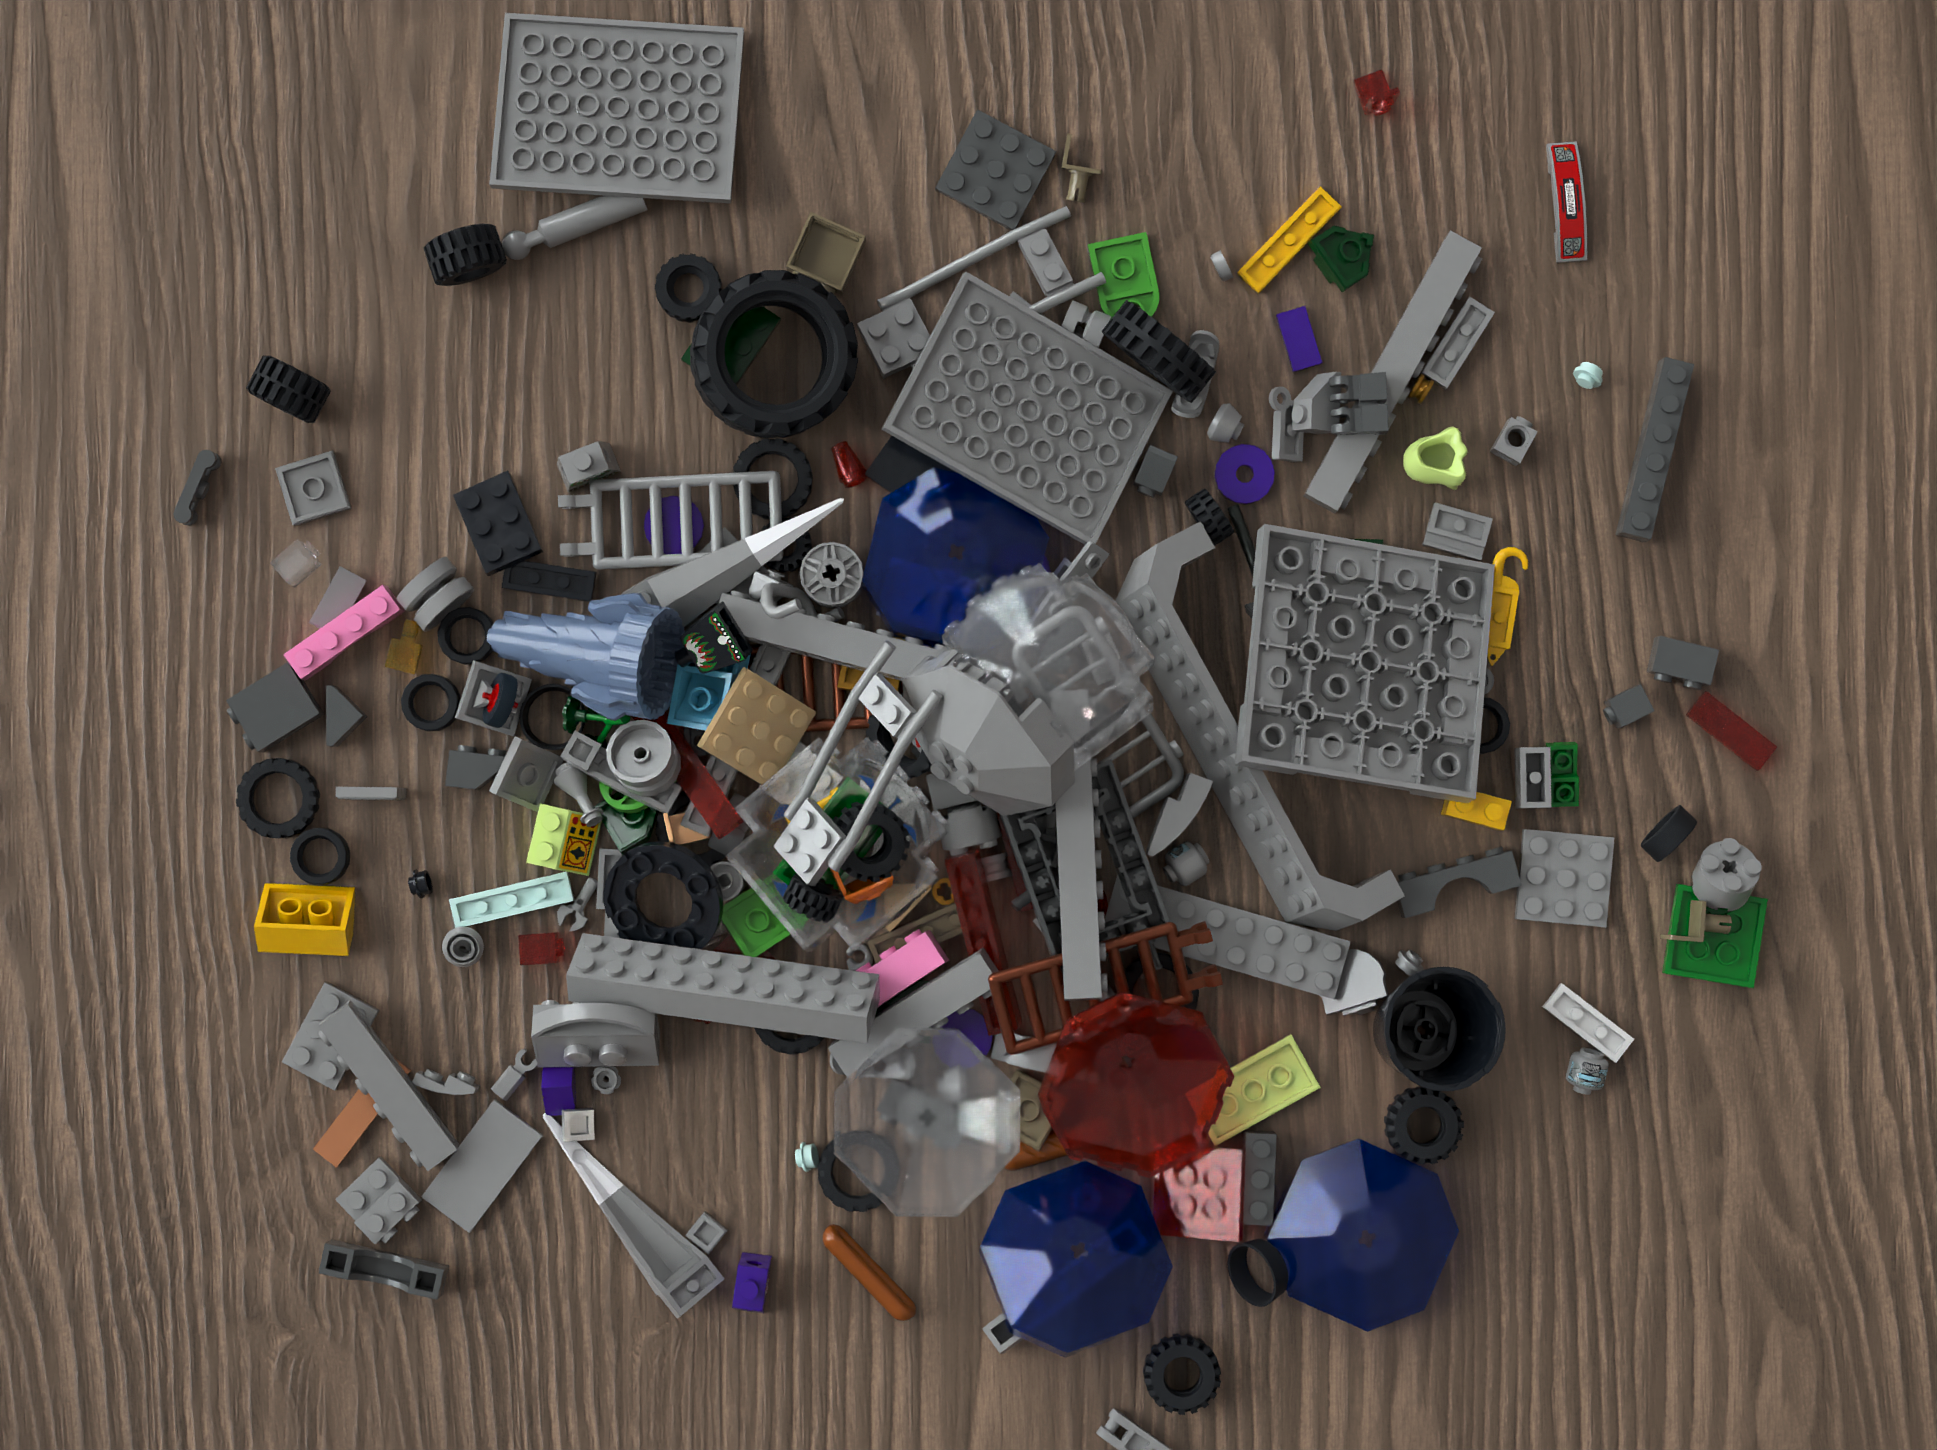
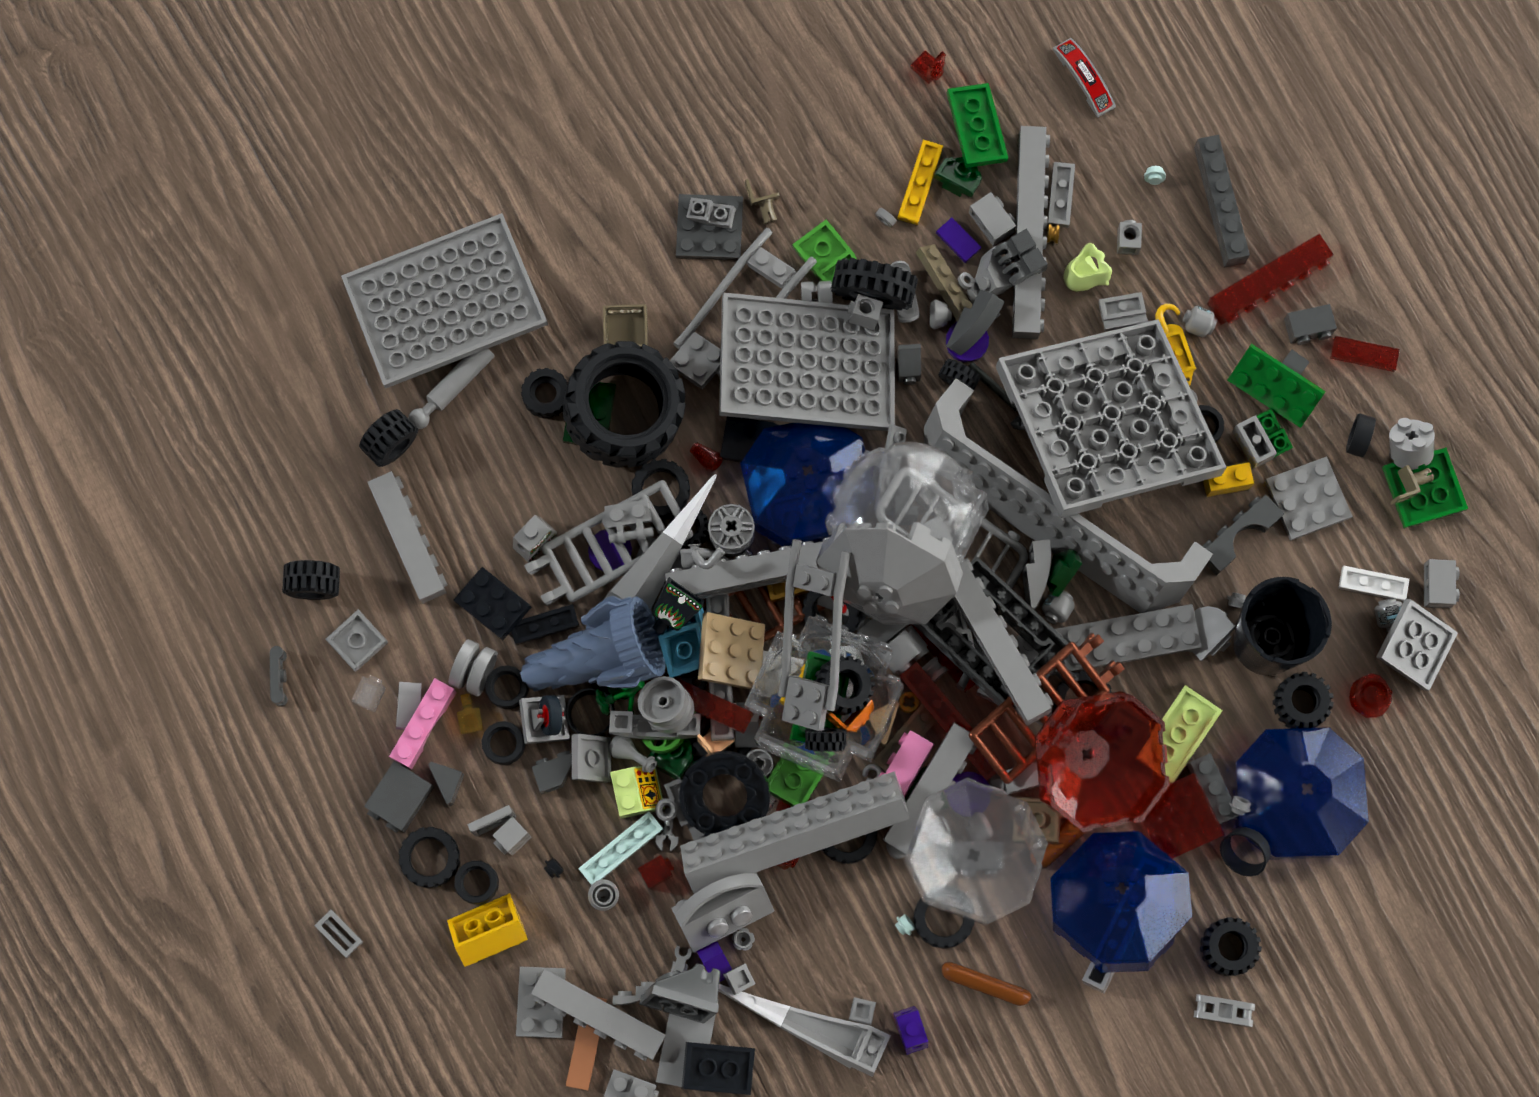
camera: 25 degrees left, 10 degrees down
none -> light grey tile [314,910,363,958]
none -> light grey brick [367,471,448,604]
none -> light grey brick [492,817,532,856]
none -> light grey plate [604,499,654,544]
none -> dark grey piece [639,964,720,1024]
none -> light grey plate [655,798,678,821]
none -> black plate [681,1042,755,1095]
none -> light grey slope [686,198,736,229]
none -> light grey brick [847,294,883,330]
none -> dark tan plate [915,244,972,322]
none -> green plate [946,83,1008,168]
none -> dark grey slope [946,290,1004,355]
none -> light grey brick [969,192,1016,247]
none -> dark green plate [1046,549,1083,597]
none -> light grey head [1183,306,1217,337]
none -> clear red brick [1207,234,1334,325]
none -> green plate [1227,344,1326,428]
none -> light grey plate [1229,796,1251,815]
none -> clear red hat [1349,673,1392,718]
none -> light grey plate [1376,599,1458,691]
none -> light grey brick [1424,559,1460,608]

